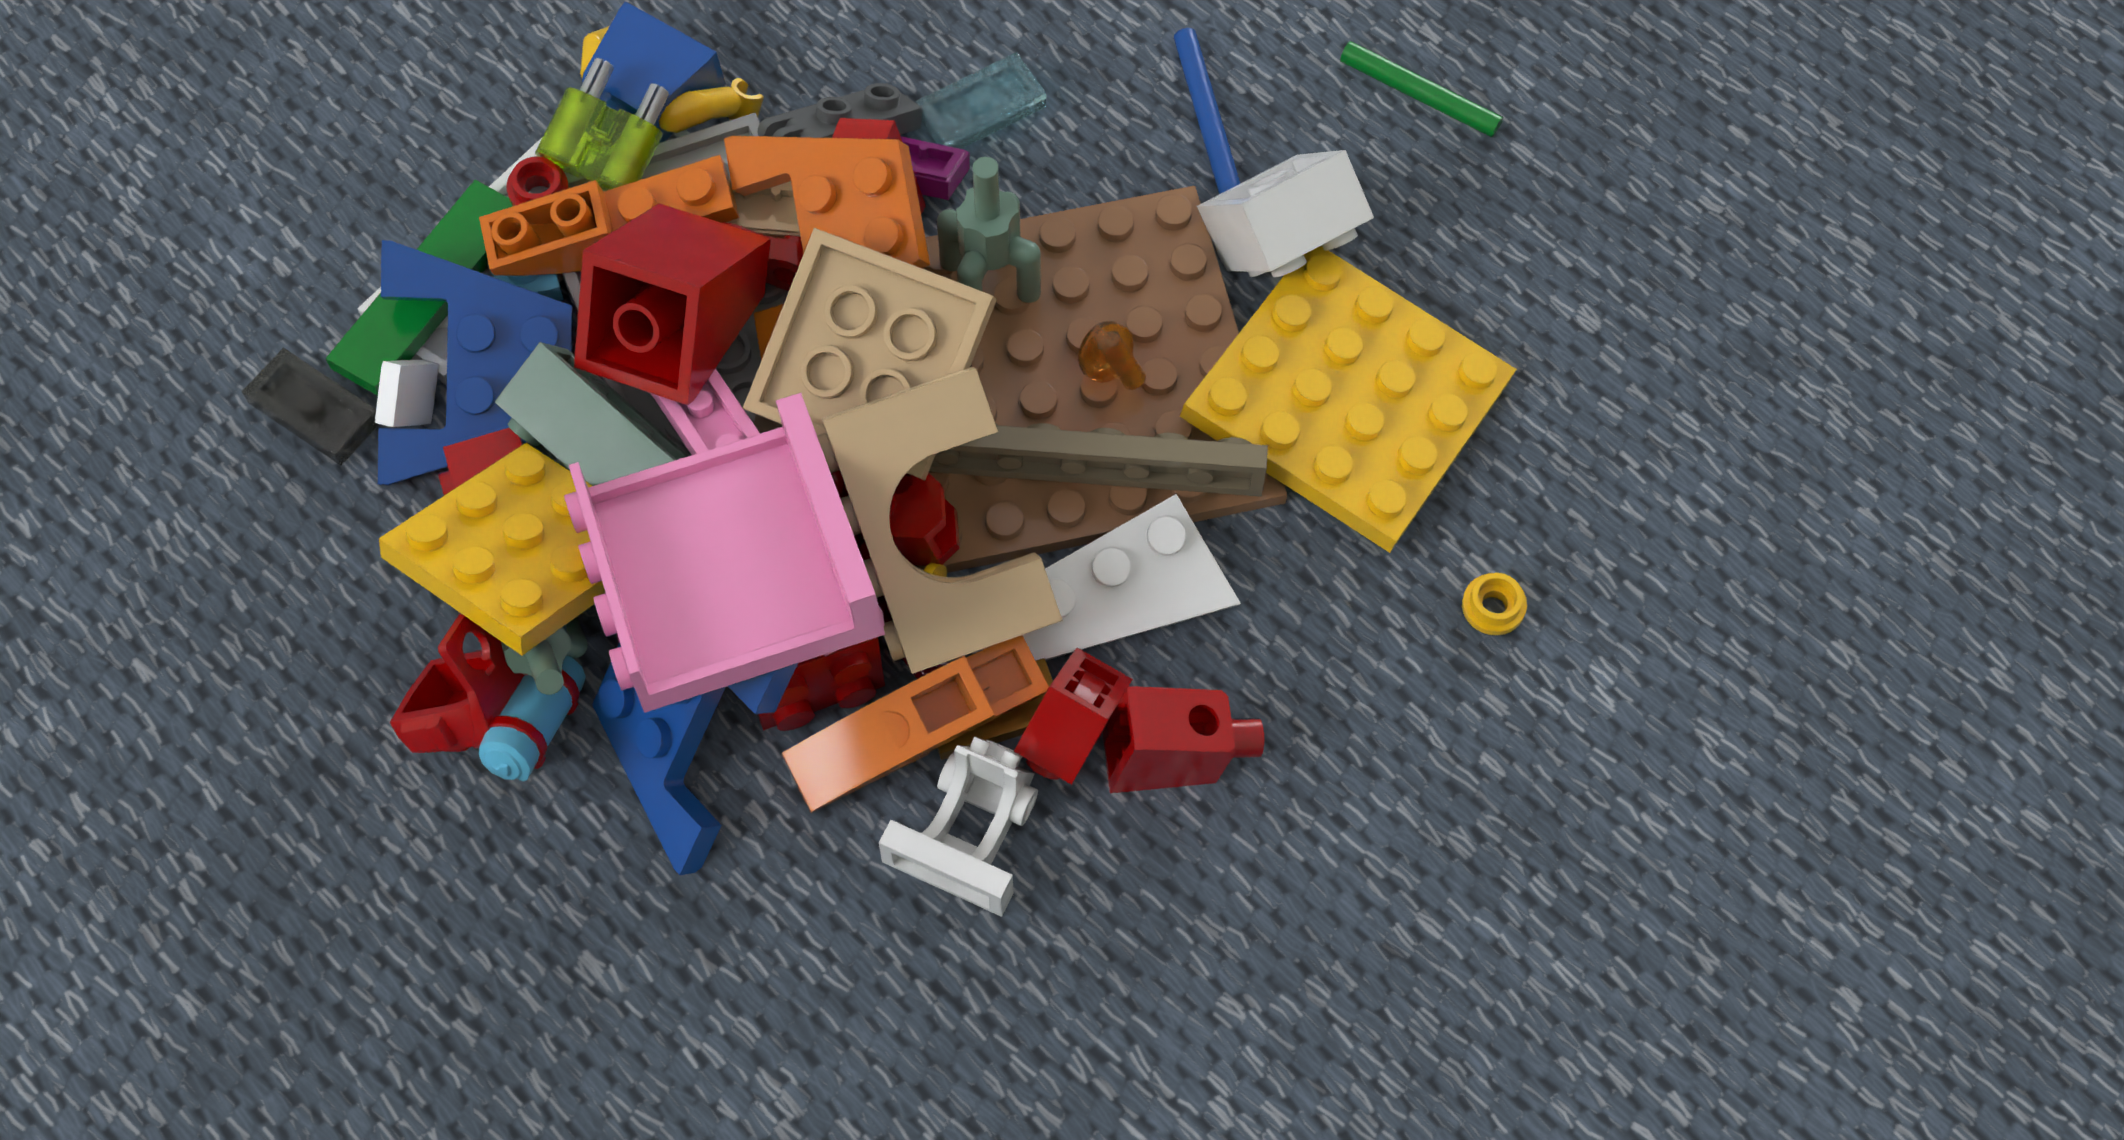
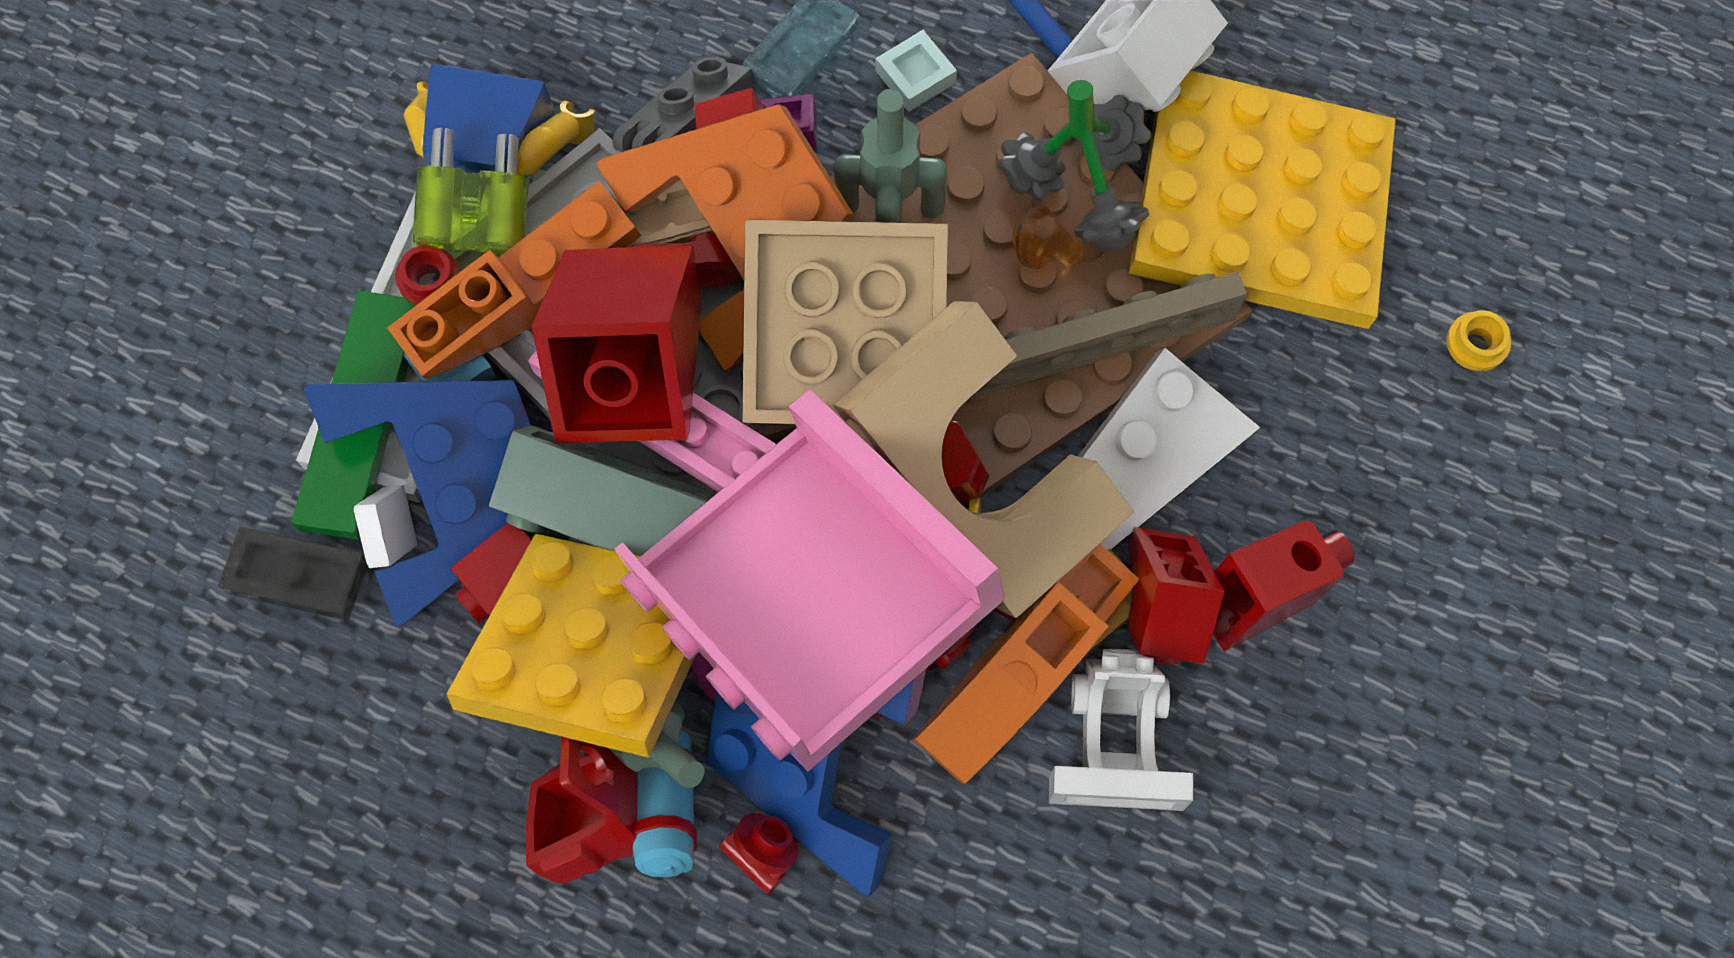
camera: 20 degrees left, 5 degrees up
none -> red plate [719,813,799,895]
none -> light aqua plate [875,30,957,112]
none -> dark grey plant [999,80,1151,252]

